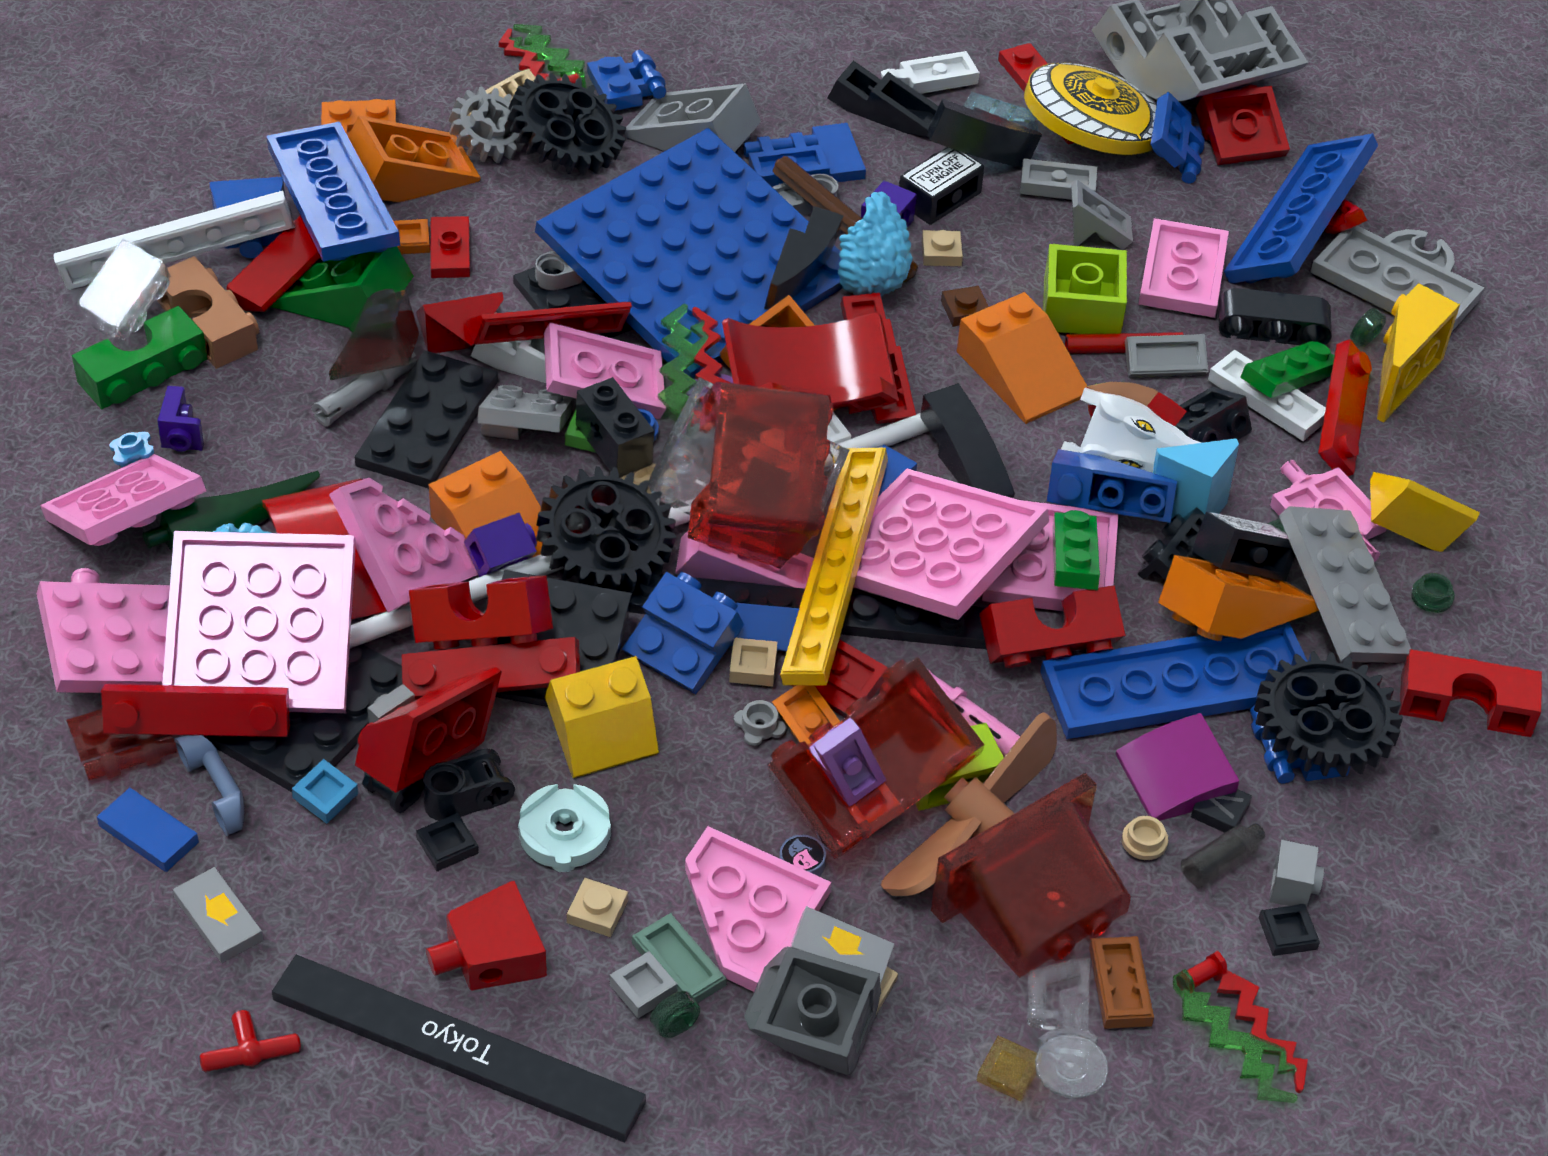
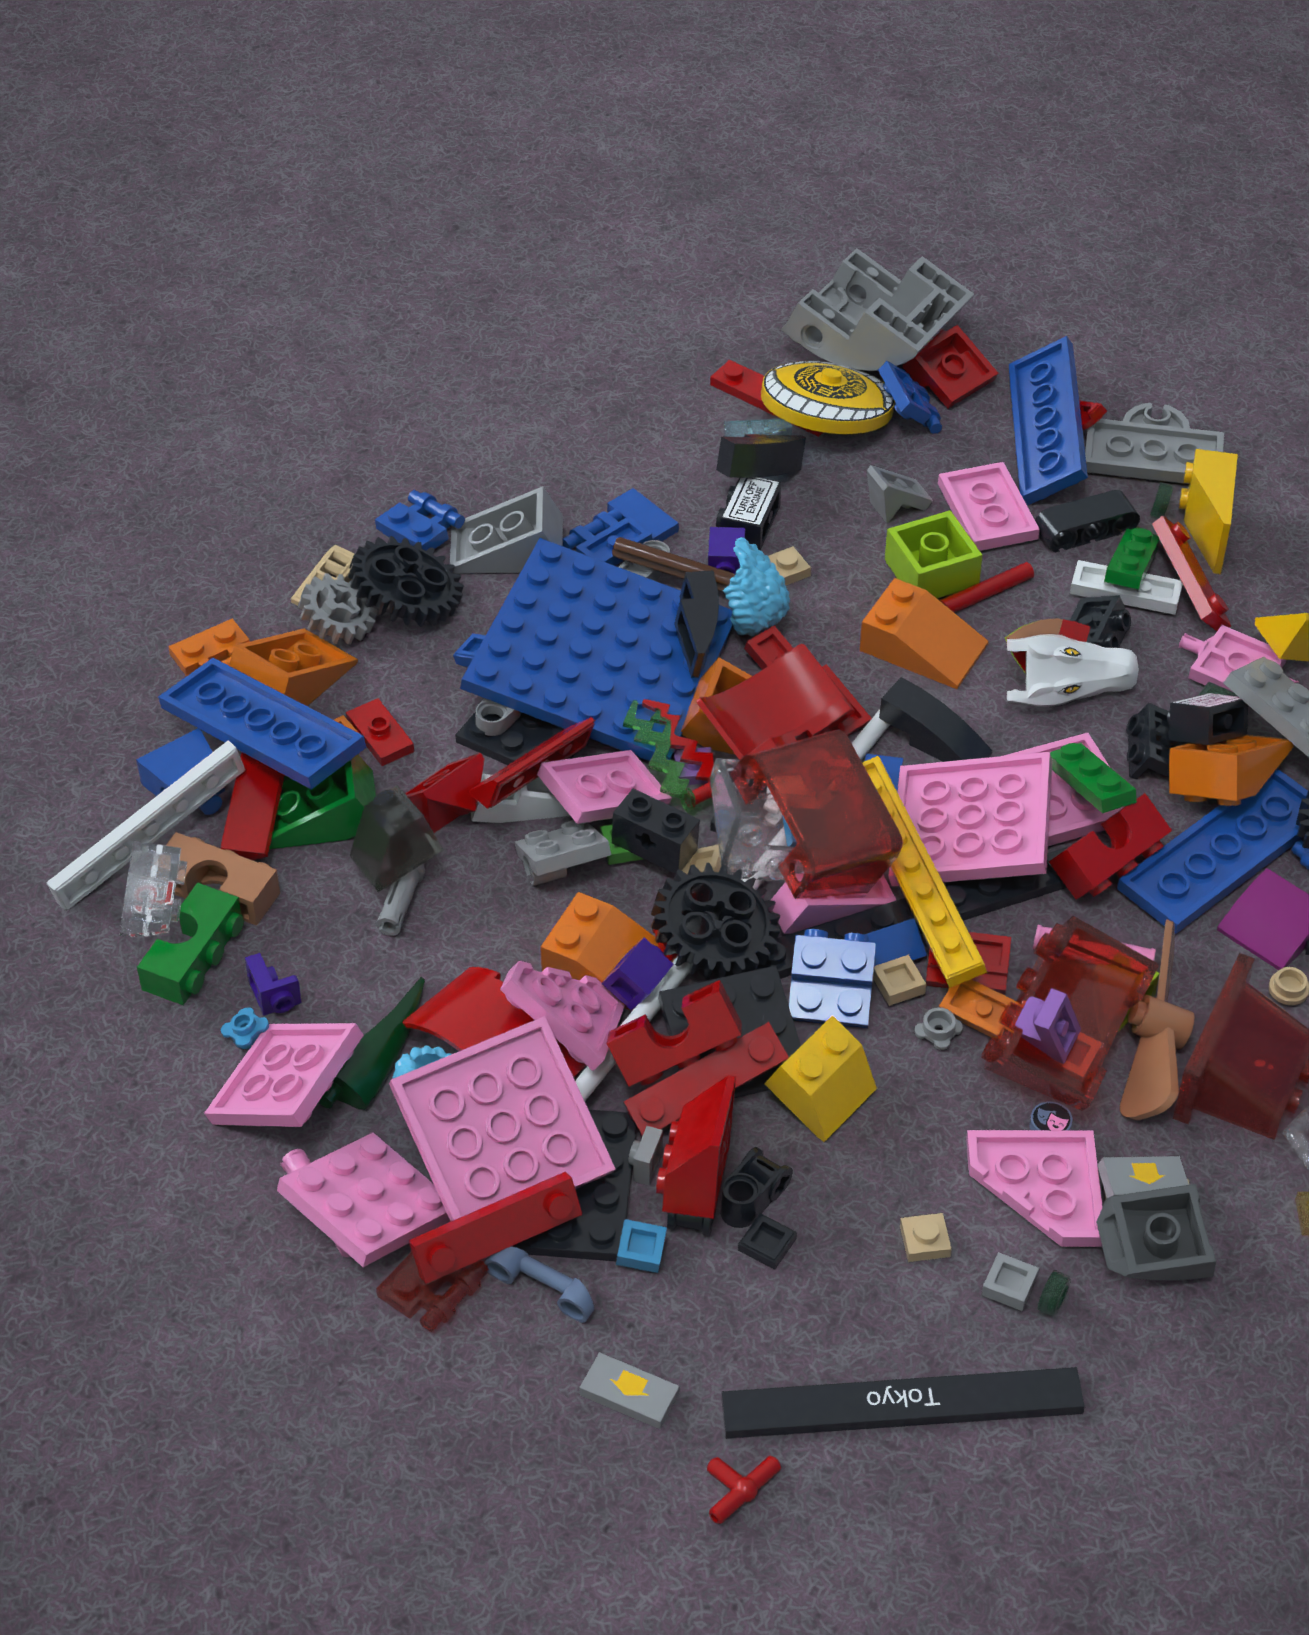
camera: 25 degrees left, 0 degrees up
blue tile [97,788,199,872] -> none
black plate [354,350,498,489] -> none
red torso [426,881,547,991] -> none
clear neon green piece [499,24,586,88] -> none
light aqua plate [518,784,611,872] -> none
sand green tile [632,913,727,1009] -> none
black slope [827,60,938,137] -> none
white plate [881,51,980,94] -> none
reddish brown plate [941,286,989,327] -> none
light grey plate [1020,159,1097,200] -> none
blue slope [1047,449,1178,523] -> none
light grey tile [1125,334,1208,378] -> none
medium azure slope [1152,439,1239,518] -> none

